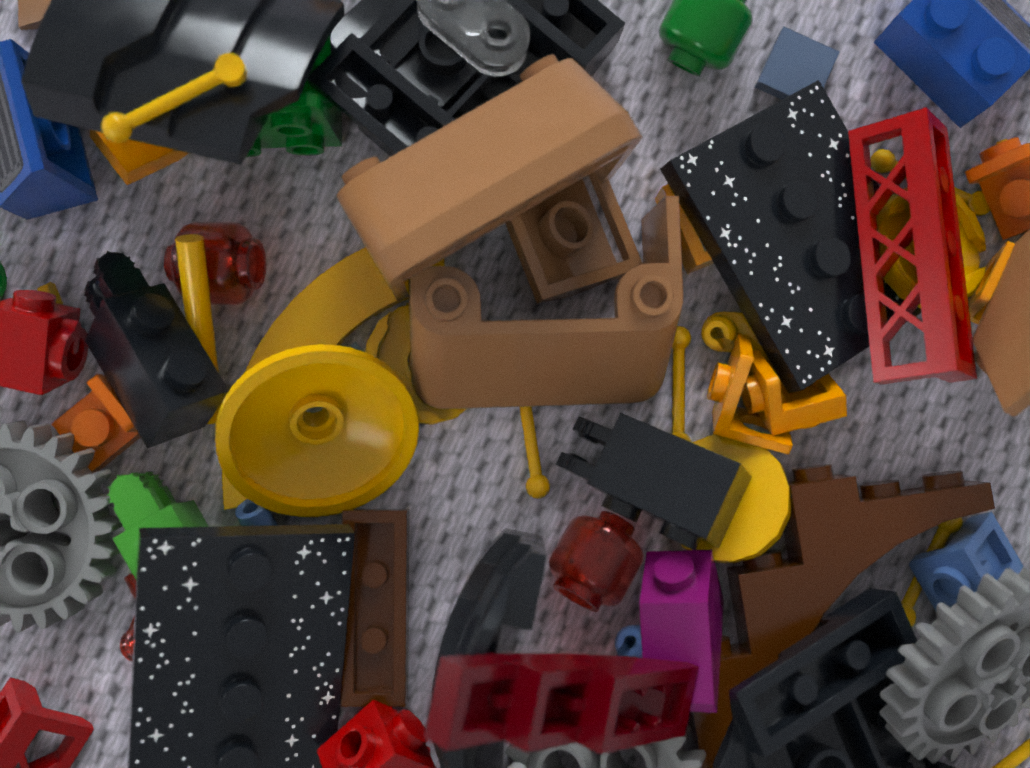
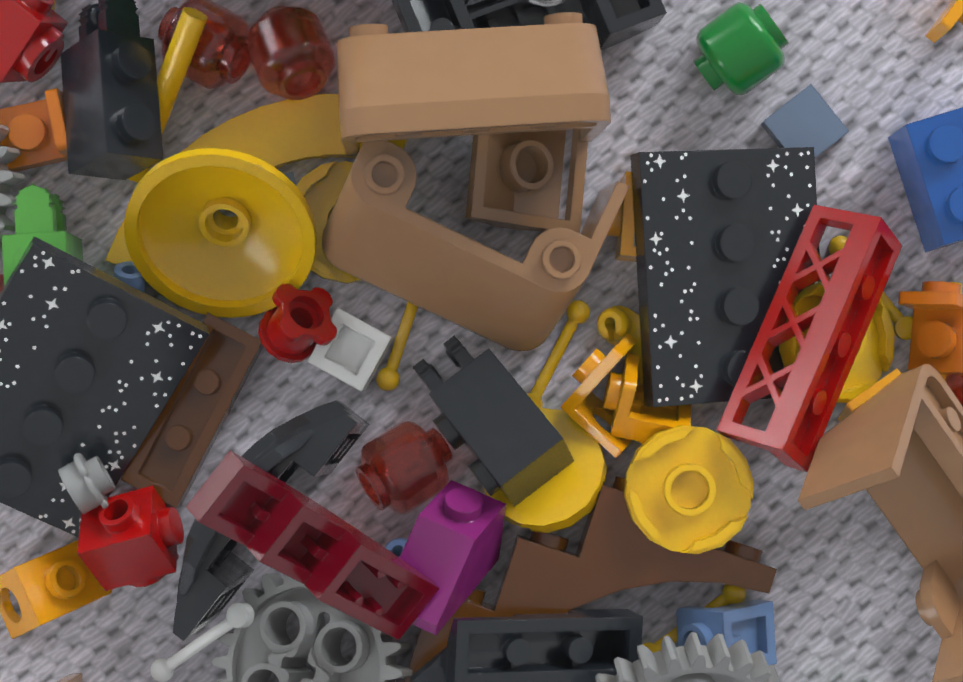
camera: 20 degrees right, 0 degrees up
none -> light grey plate [58,453,116,514]
none -> clear red head [246,6,335,100]
none -> red brick [258,284,337,363]
none -> white plate [307,307,394,393]
none -> yellow tile [624,425,754,554]

